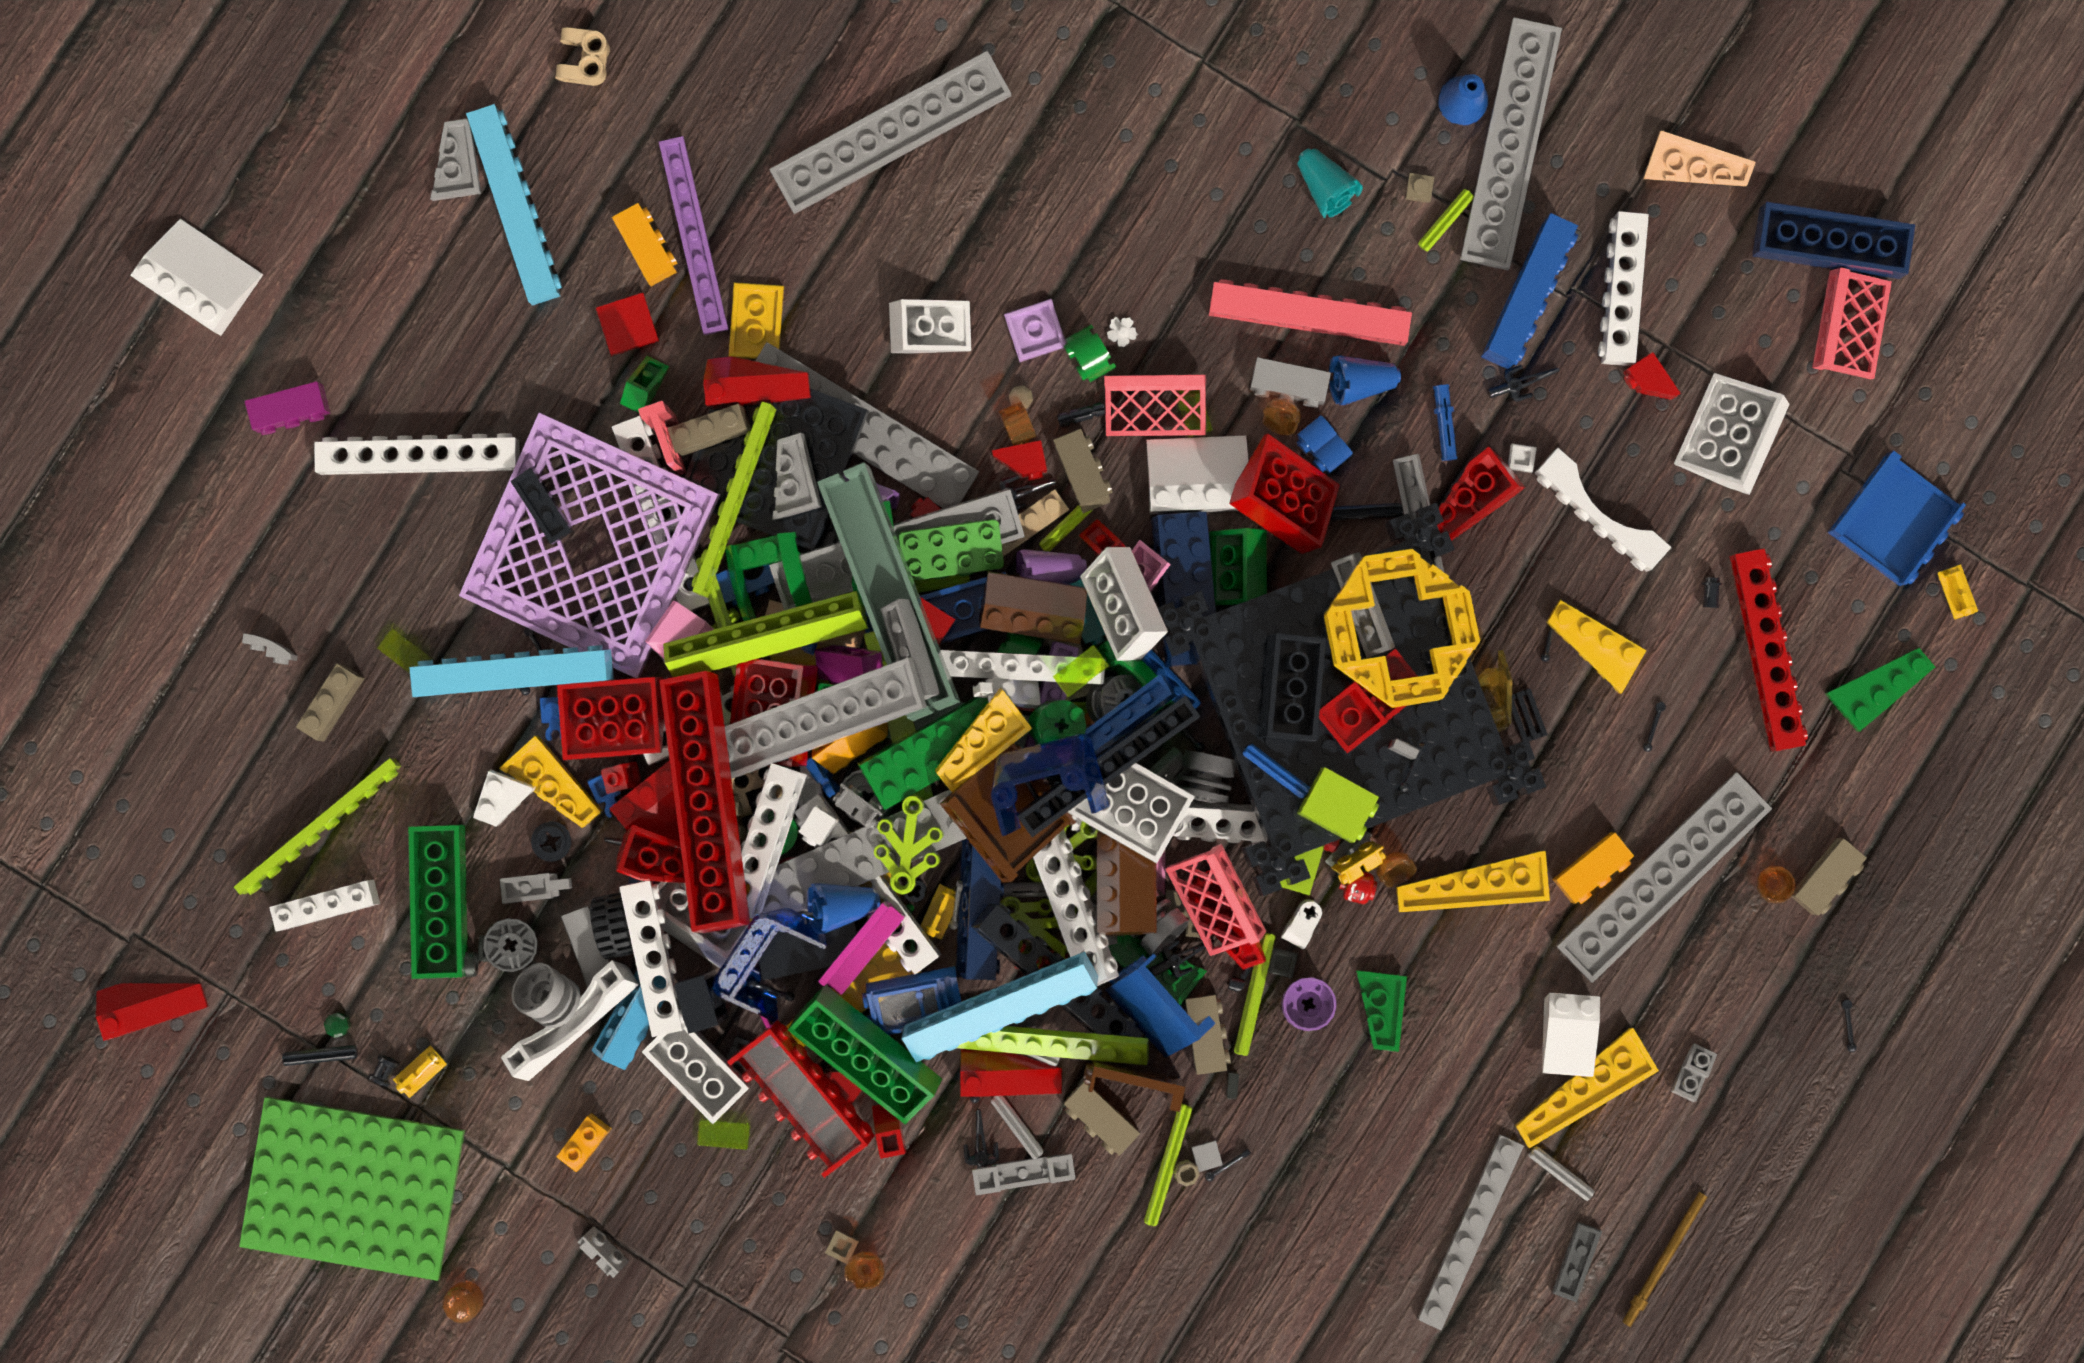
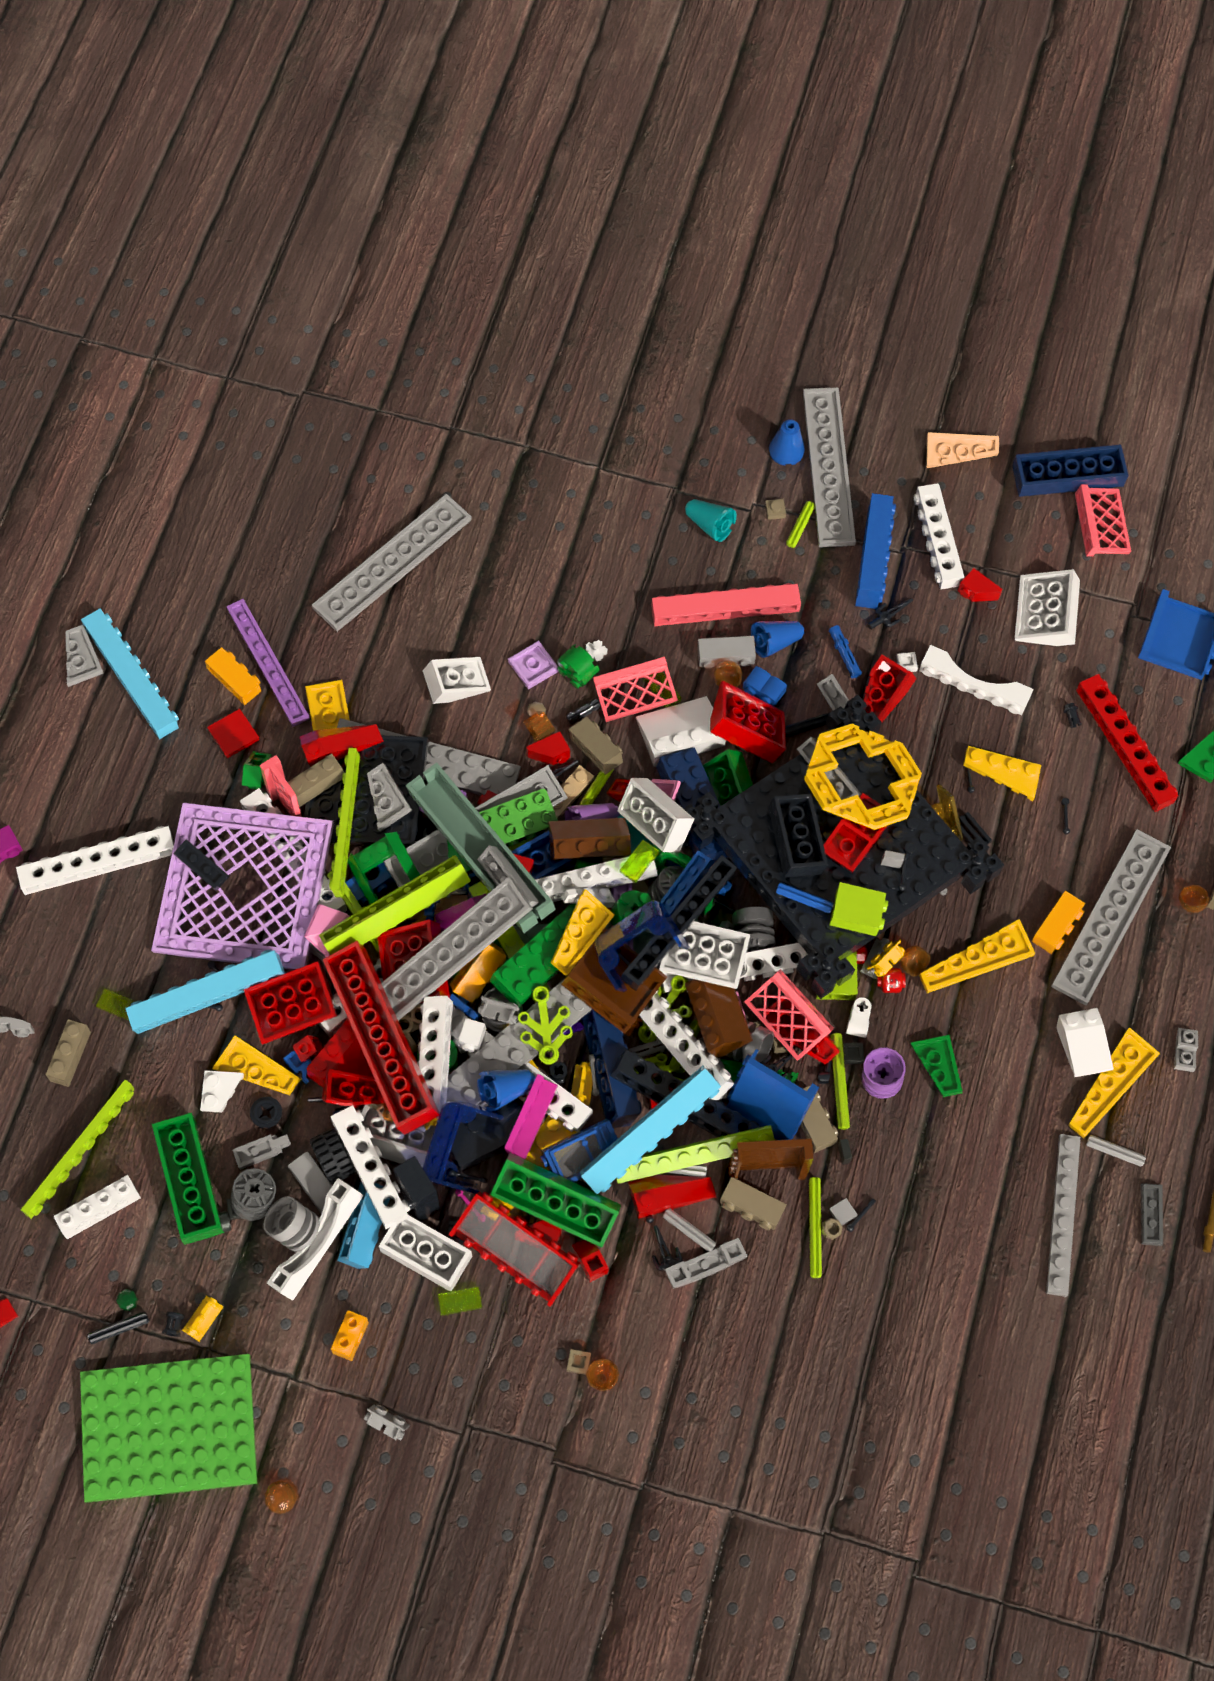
camera: 20 degrees left, 20 degrees down
blue plate [540,697,561,741] -> none
tan piece [555,28,610,86] -> none

